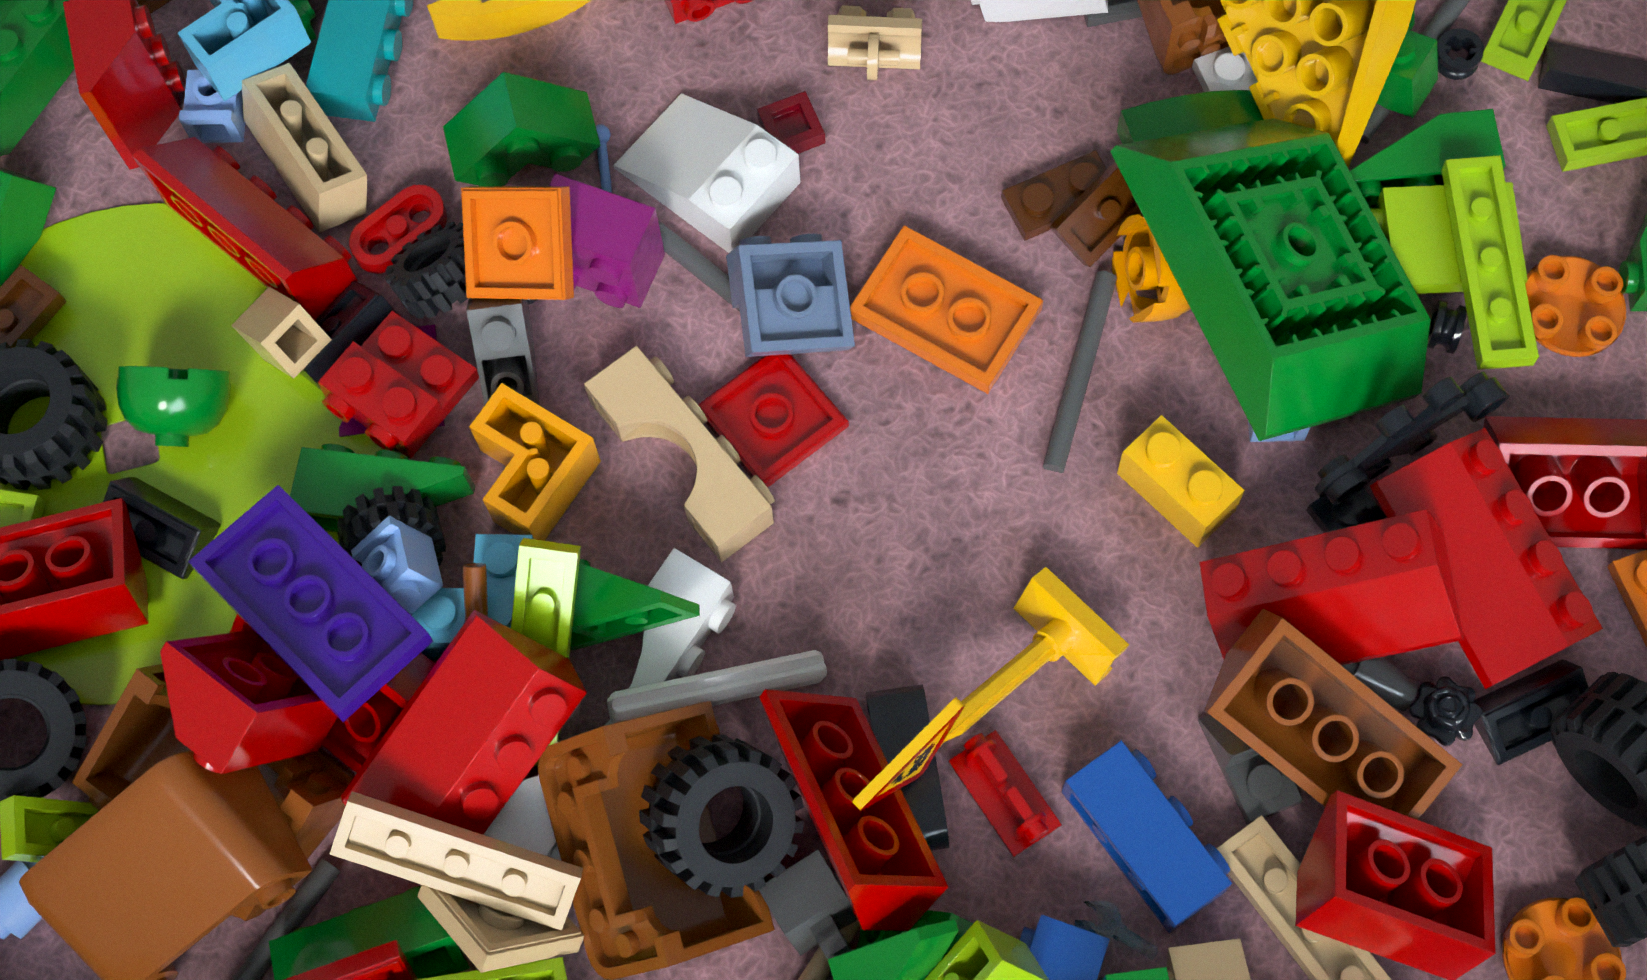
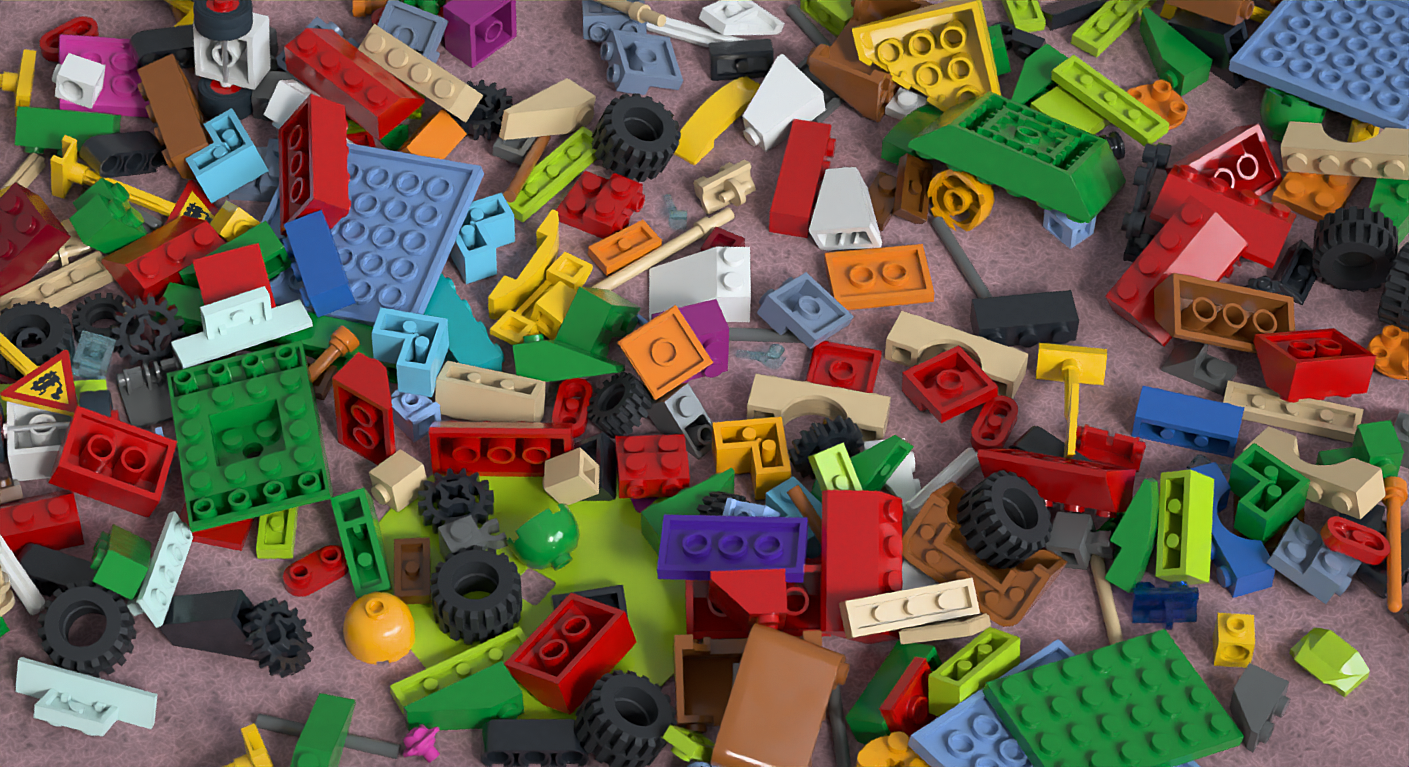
camera: 45 degrees left, 20 degrees down
yellow brick [1117,415,1245,548] -> none
none -> tan brick [369,449,427,512]
none -> black gear [418,468,494,534]
none -> dark grey brick [438,515,507,561]
none -> yellow slope [490,252,593,345]
none -> green slope [513,334,625,382]
none -> yellow brick [530,281,577,340]
none -> orange plate [588,220,662,276]
none -> tan bar [590,207,734,291]
none -> clear light blue hand [663,194,687,230]
none -> clear light blue hand [736,344,786,369]
none -> red brick [769,119,836,238]
none -> black gear [788,415,864,480]
none -> white slope [809,167,882,251]
none -> tan arch [885,311,1028,399]
none -> red plate [902,345,998,423]
none -> black brick [970,290,1079,348]
none -> red plate [970,395,1018,452]
none -> black plate [1011,28,1046,60]

